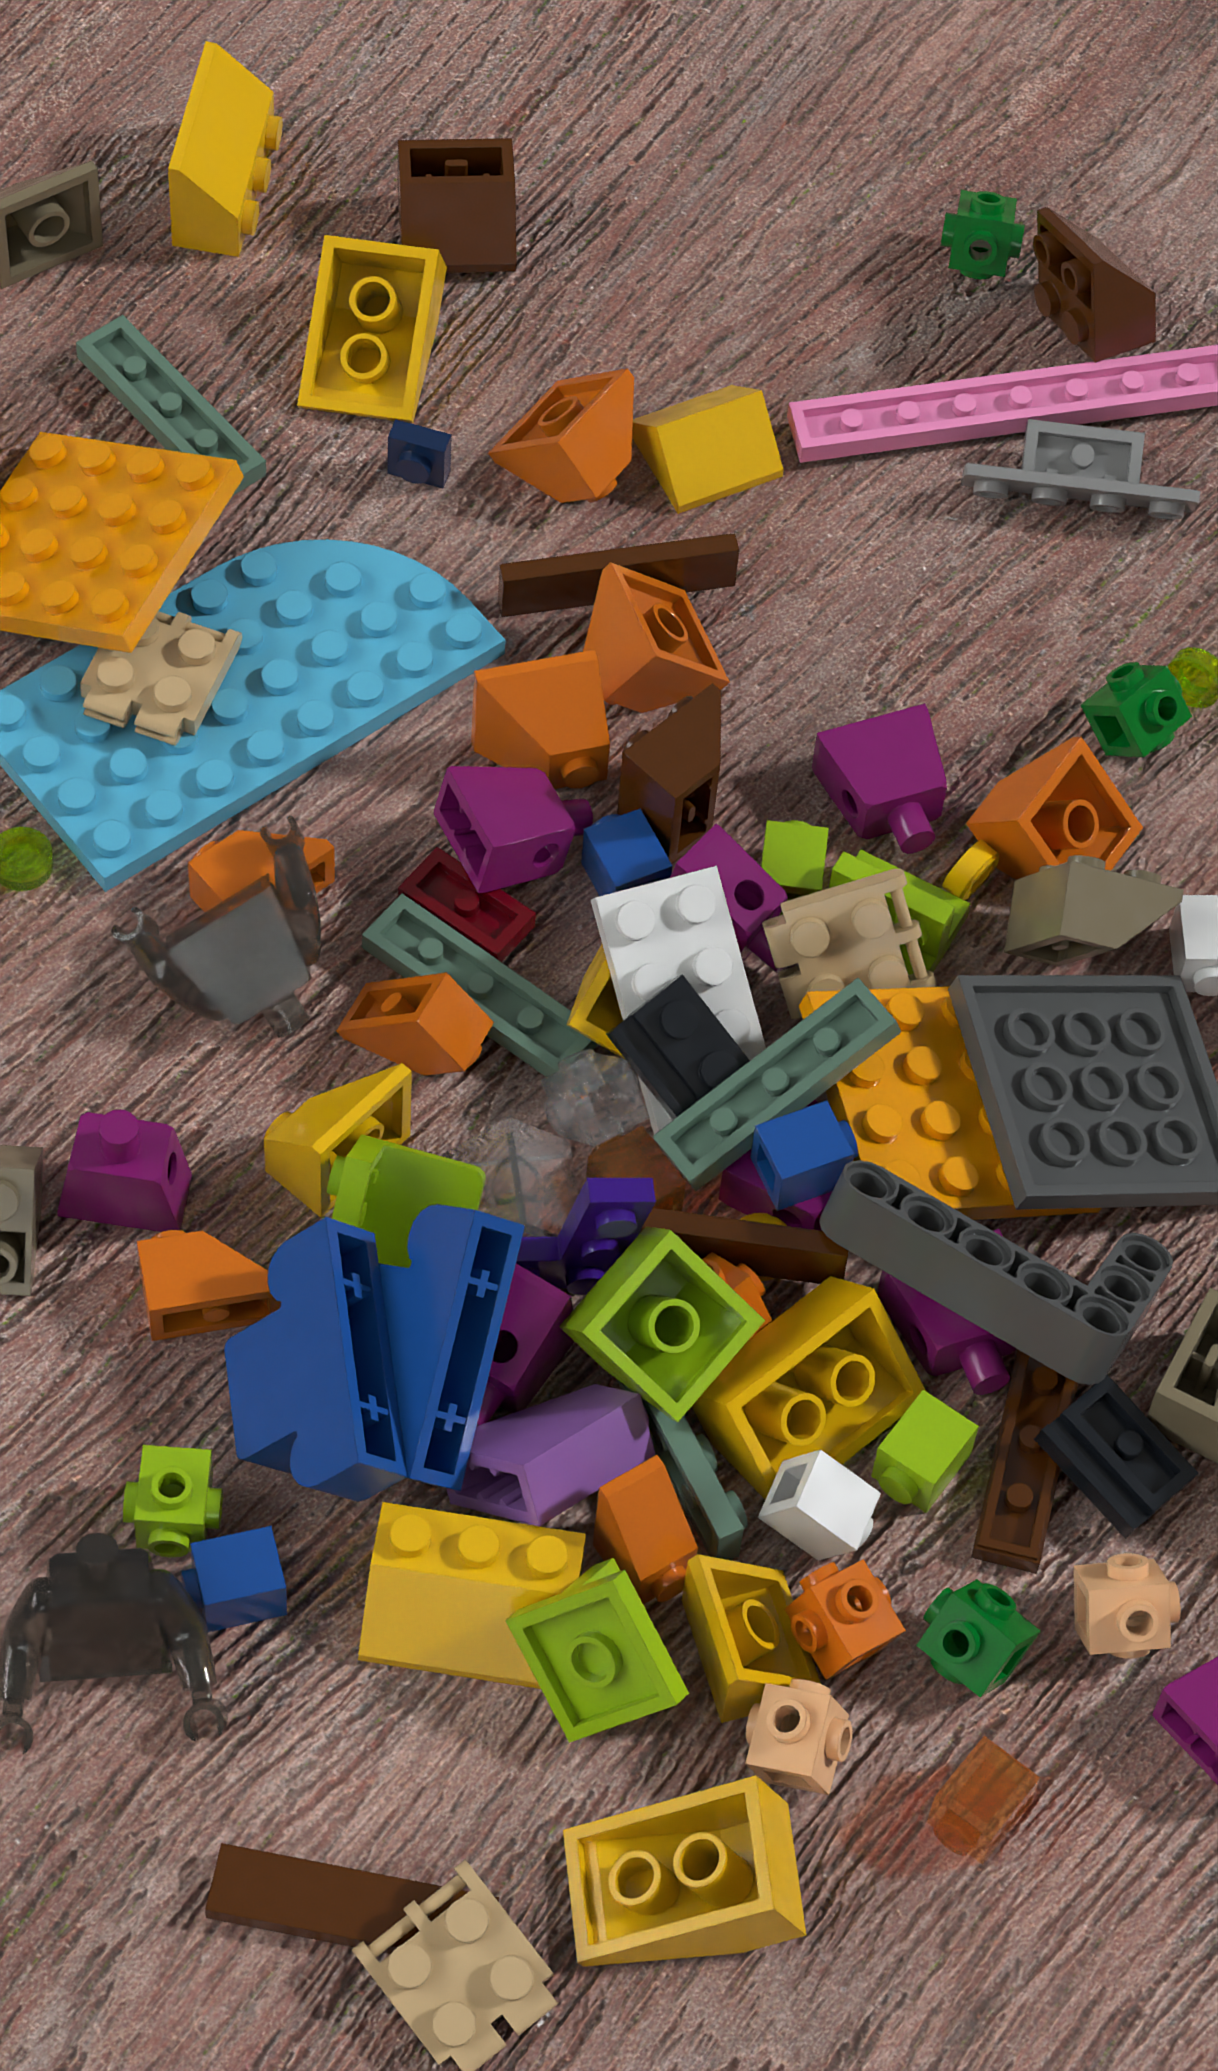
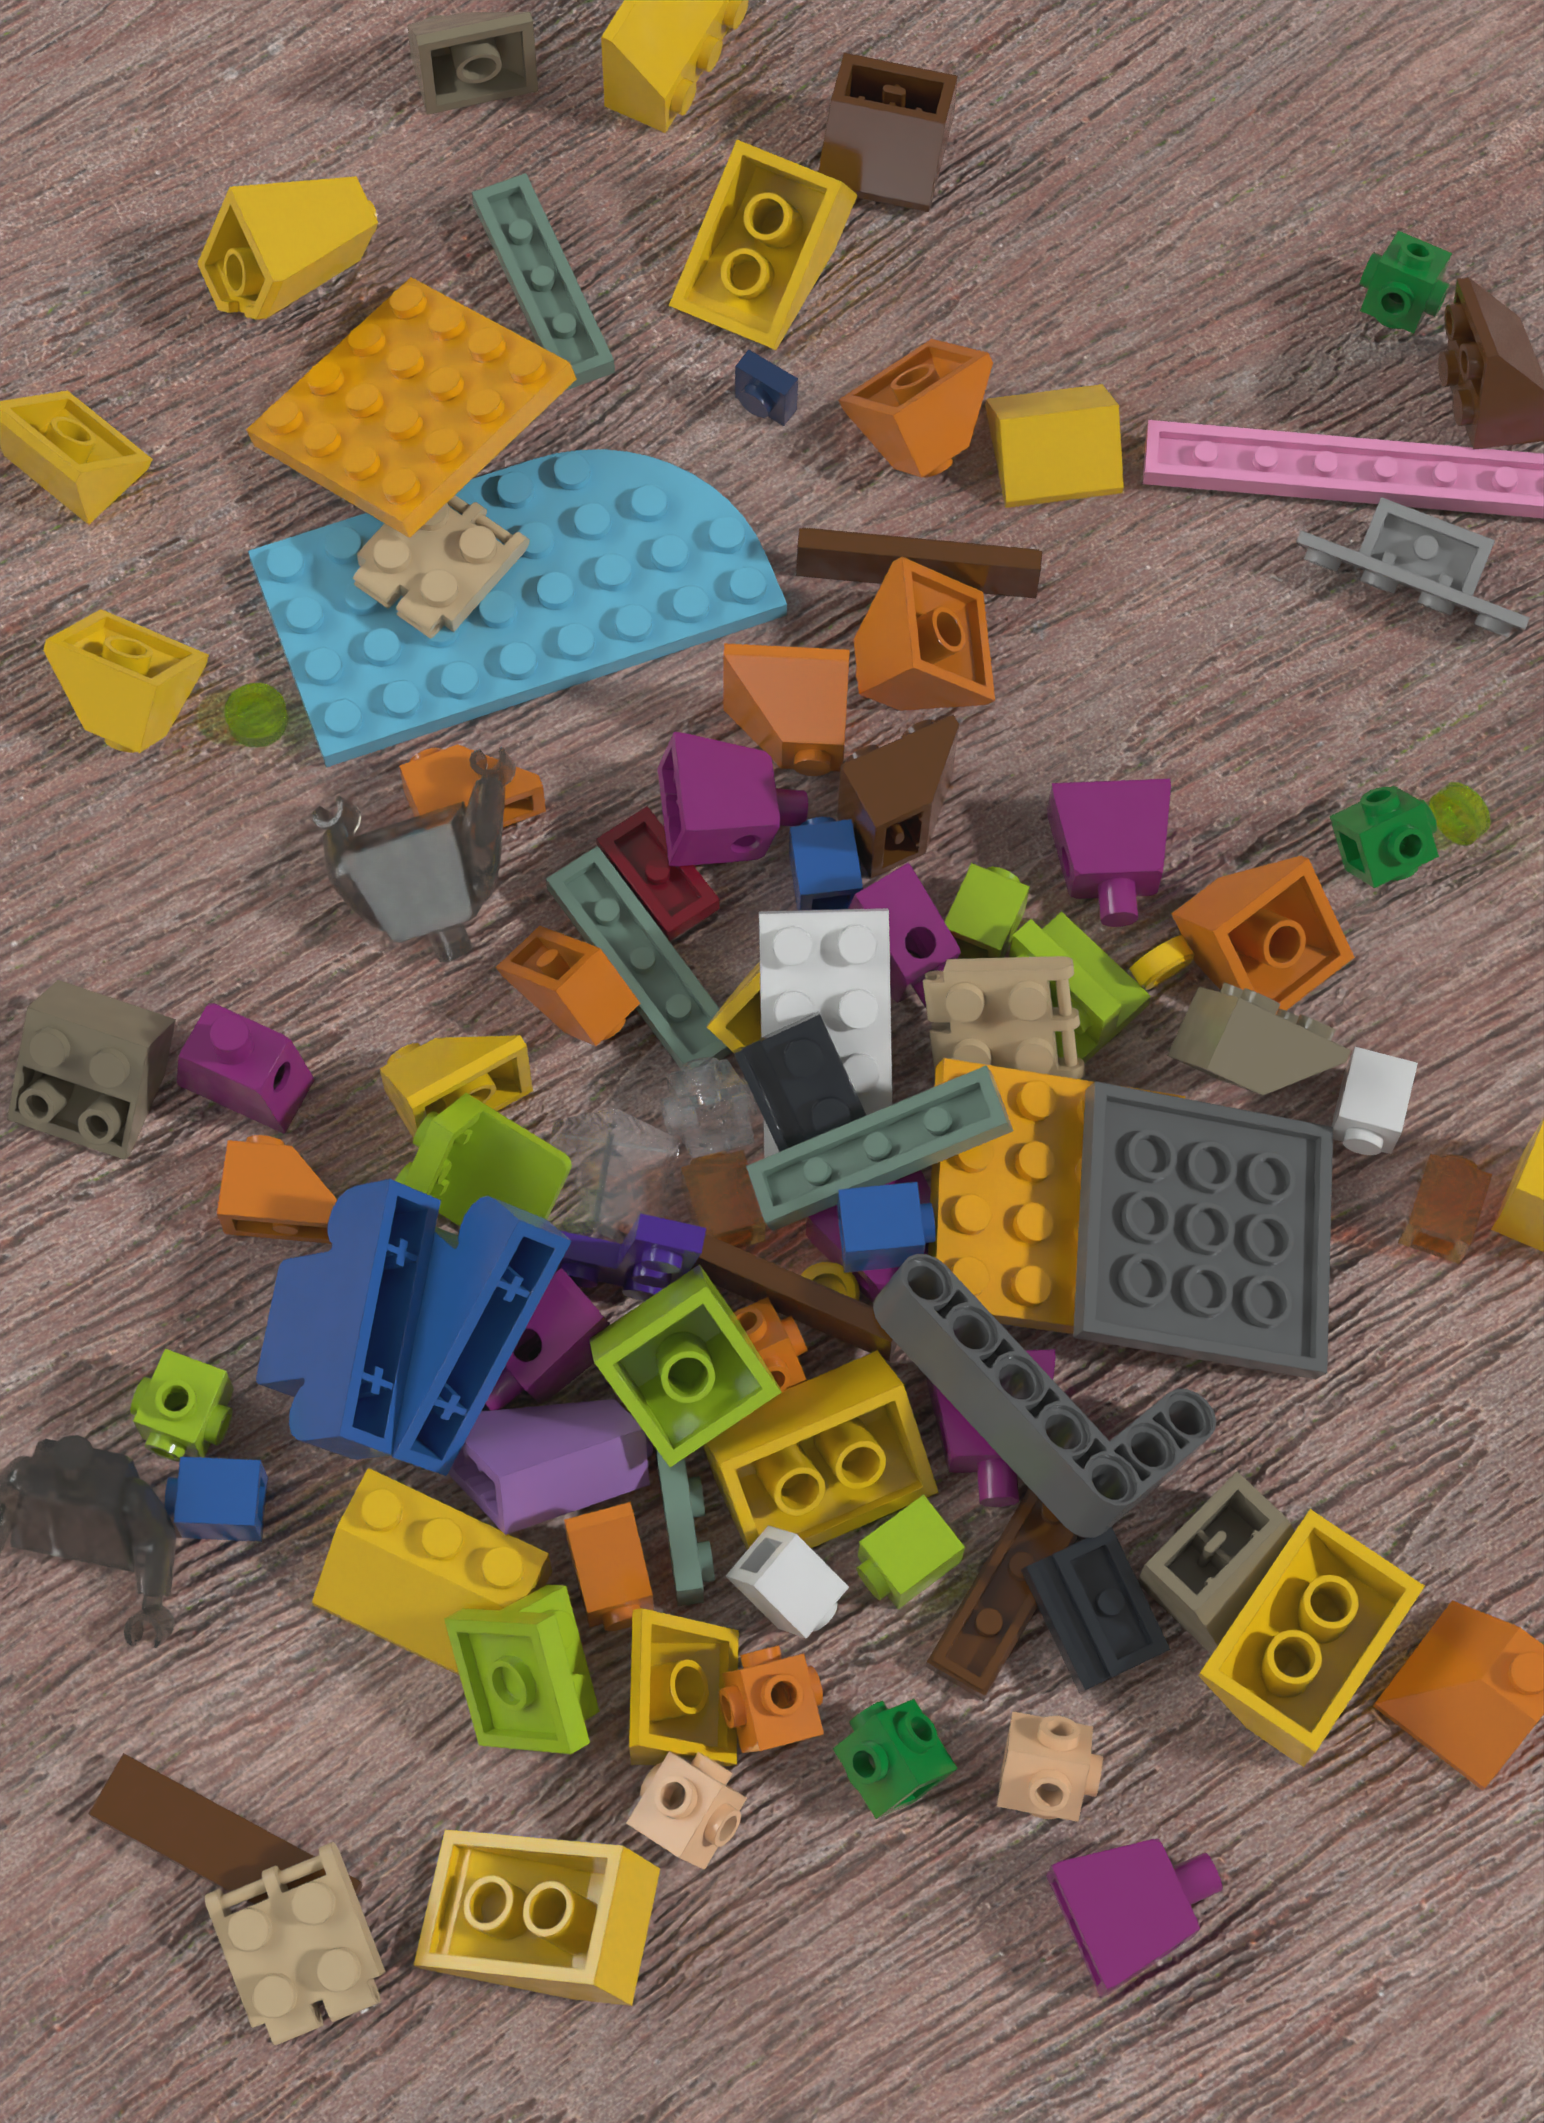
camera: 20 degrees right, 10 degrees up
clear orange brick [927,1736,1041,1865] -> none

